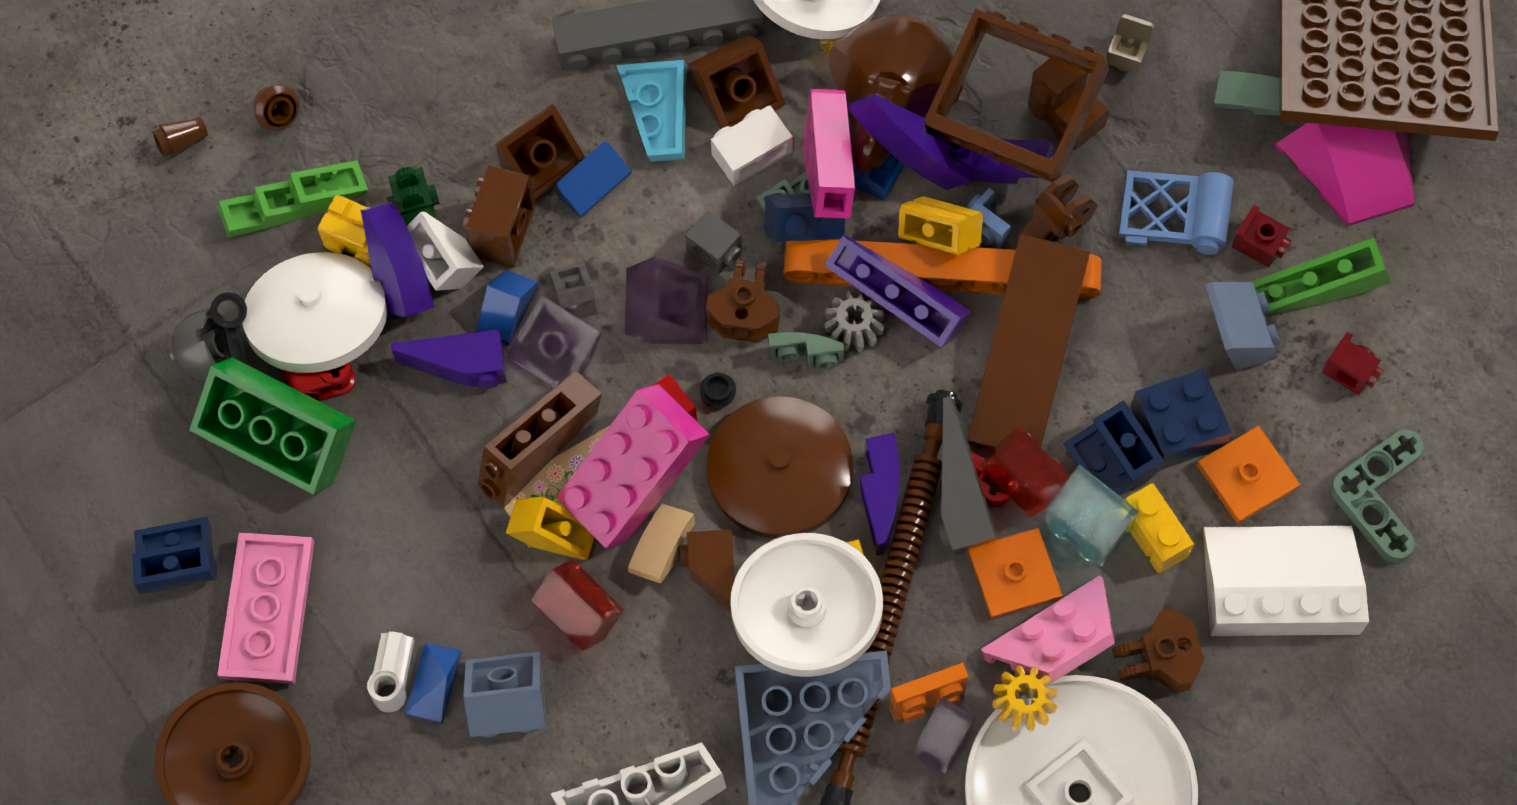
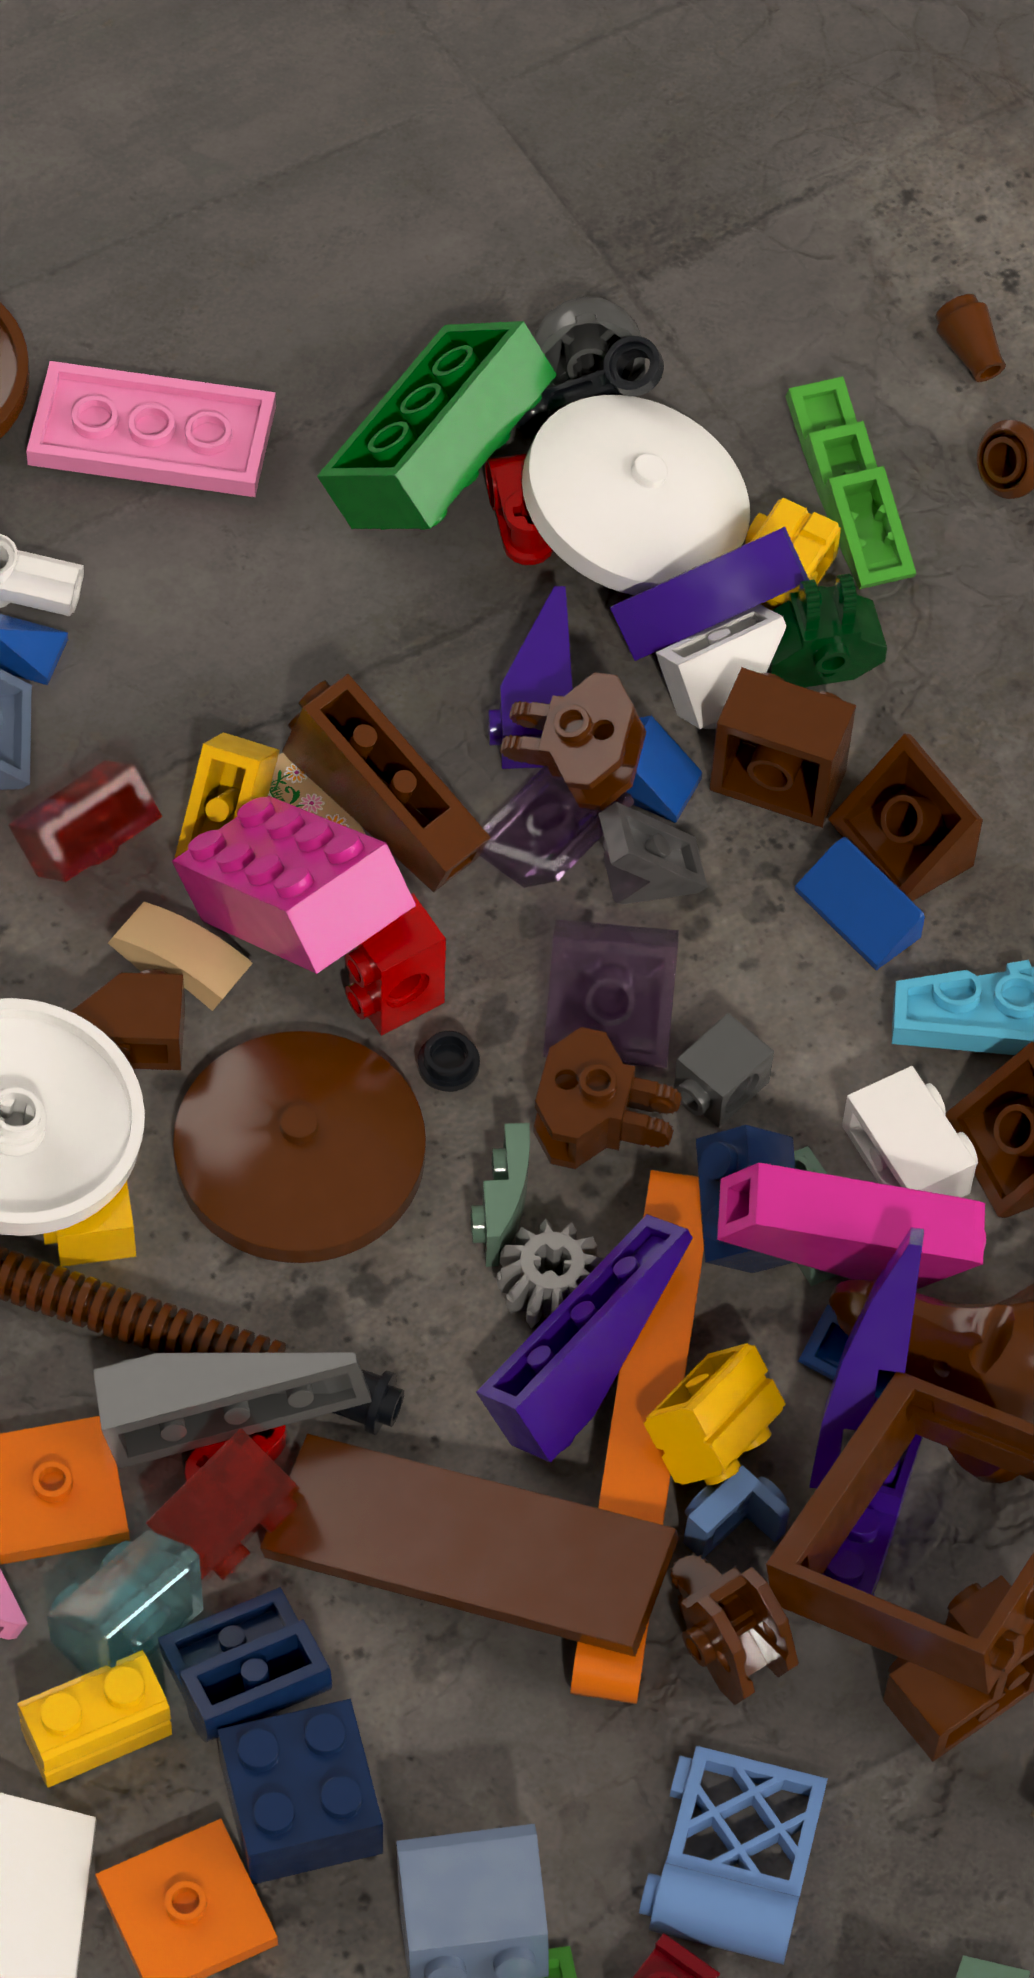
camera: 90 degrees right, 10 degrees down
dark blue brick [132,517,217,594] -> none
dark purple slope [859,433,900,556] -> none
none -> reddish brown hinge [500,672,647,811]

